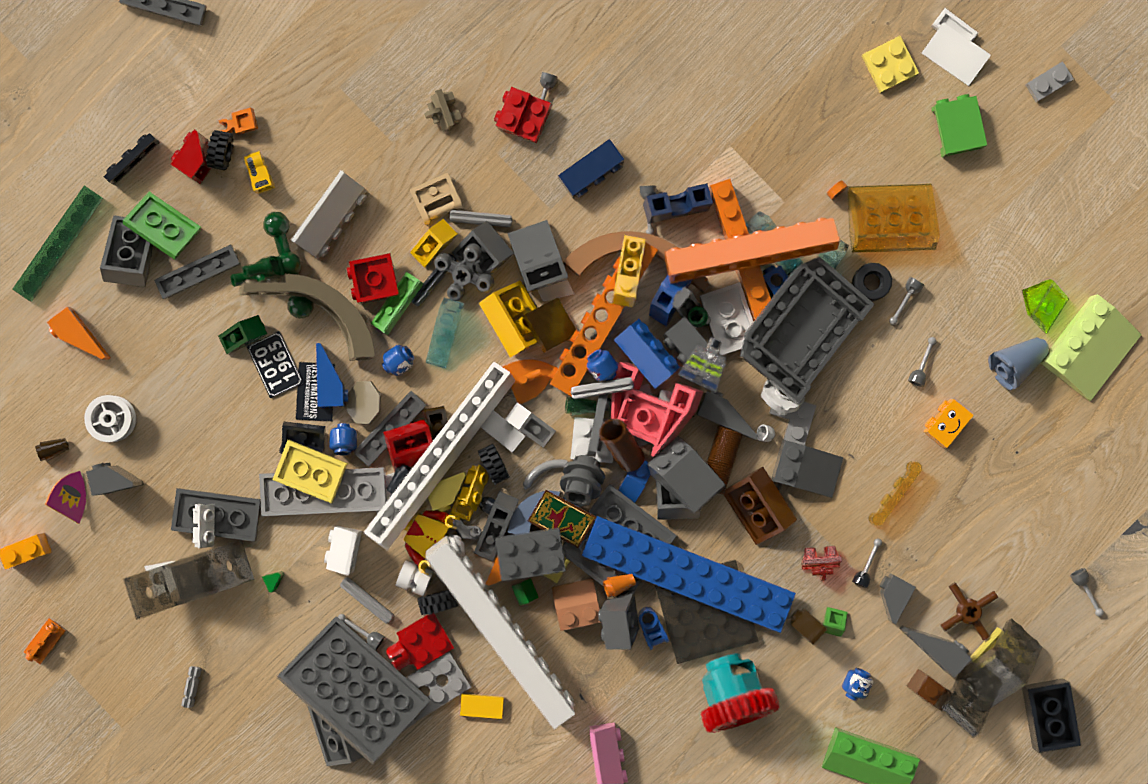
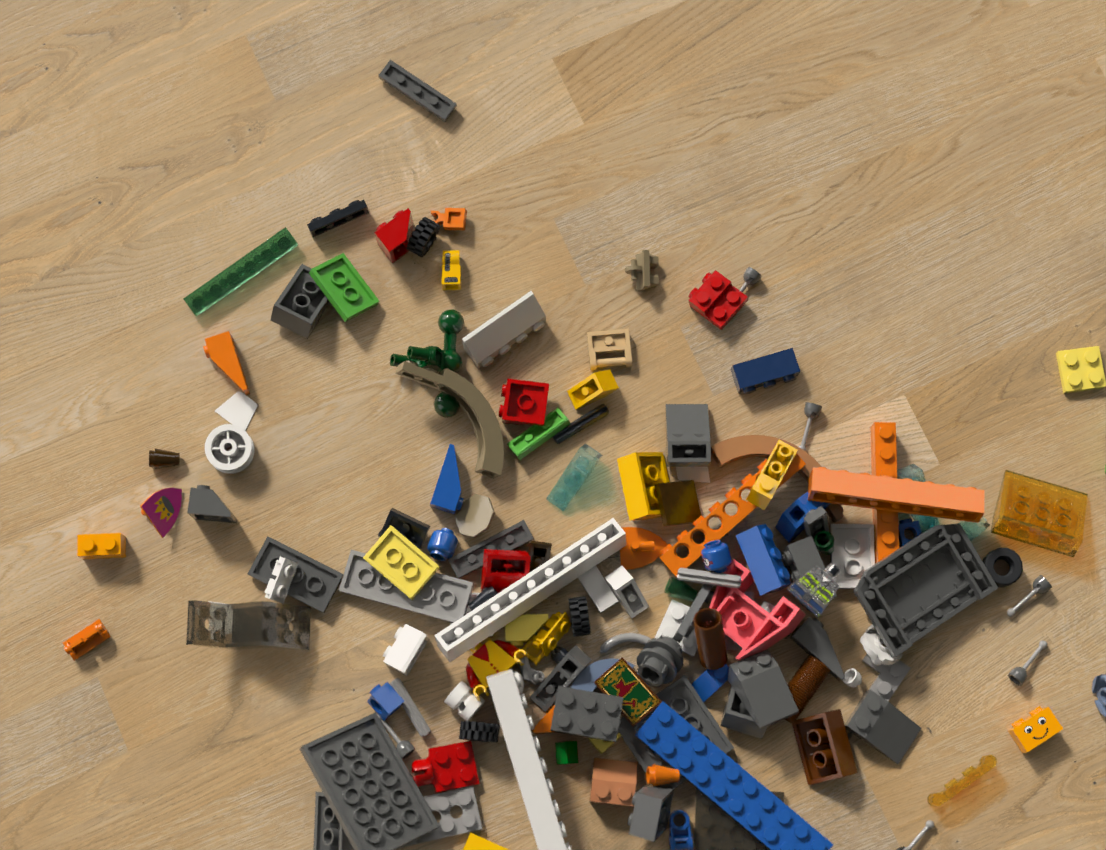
camera: 15 degrees right, 10 degrees down
dark grey plate [154,244,241,299] -> none
light grey axle [181,666,201,708] -> none
dark green slope [218,315,268,355] -> none
black sticker [246,331,303,398] -> none
green slope [262,571,284,593] -> none
black sticker [295,362,335,421] -> none
blue head [382,345,415,376] -> none
dark grey gear [434,244,494,301] -> none
light grey axle [450,210,512,227] -> none
dark grey slope [451,221,514,275] -> none
dark blue arch [643,183,713,224] -> none
clear red hips [801,546,842,581] -> none
orange tile [827,180,848,200] -> none
none -> white sticker [215,391,258,430]
none -> brick [367,682,404,721]

